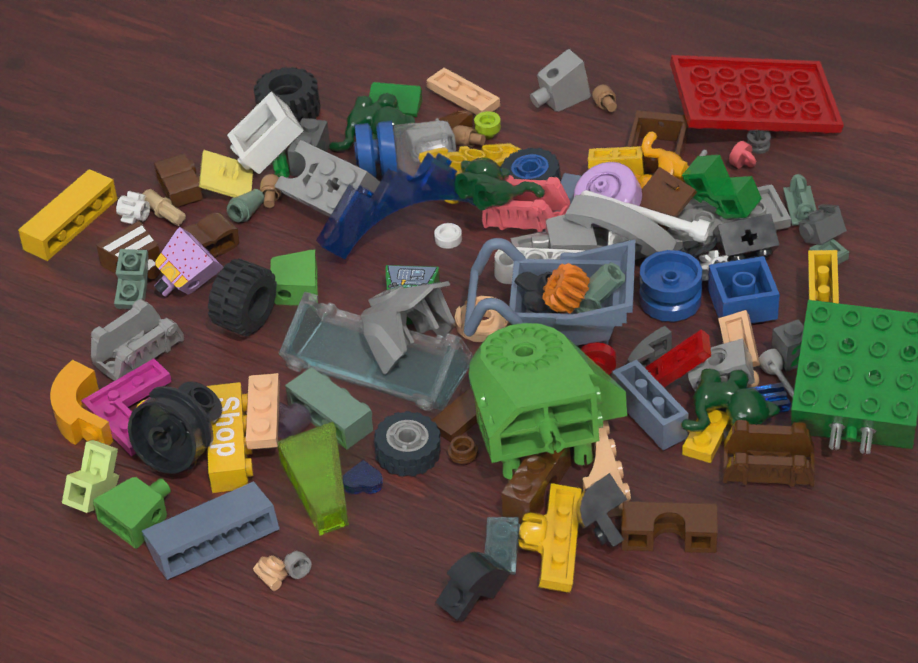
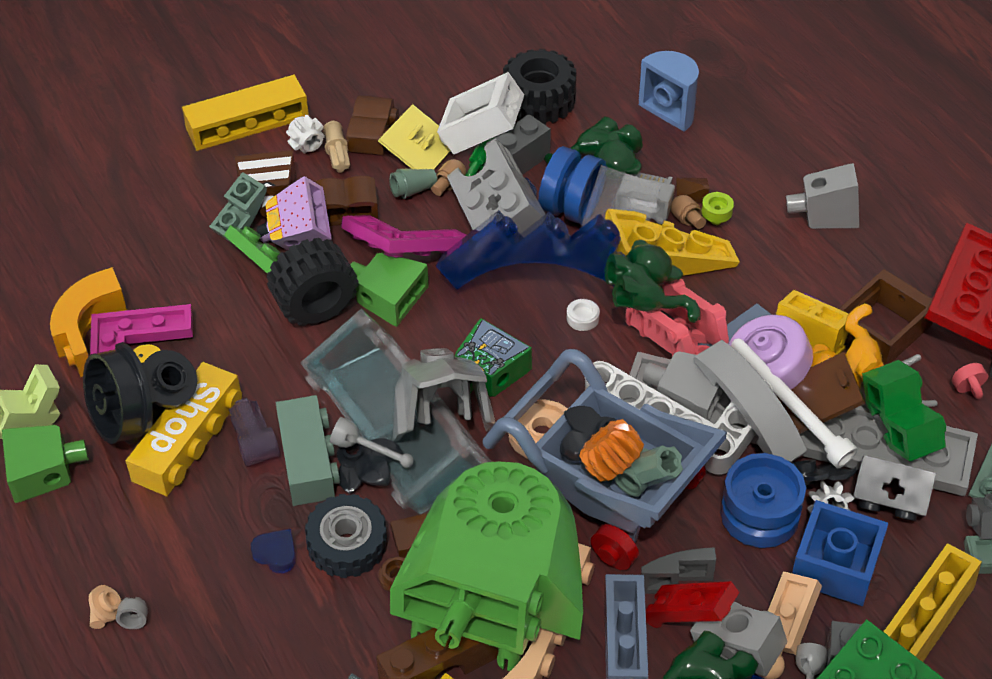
camera: 30 degrees right, 5 degrees up
light grey piece [91,299,184,381] -> none
sand blue brick [142,481,279,580] -> none
light nougat plate [246,373,280,449] -> none
clear neon green slope [277,422,348,535] -> none
green slope [369,82,423,117] -> none
light nougat plate [427,68,500,115] -> none
wheel [501,148,561,182] -> none
medium nougat cylinder [592,85,617,112] -> none
none -> bright green plate [224,225,280,273]
none -> light grey hinge [330,417,414,468]
none -> black plate [337,438,403,495]
none -> dark pink plate [342,215,472,257]
none -> medium blue brick [638,51,699,132]

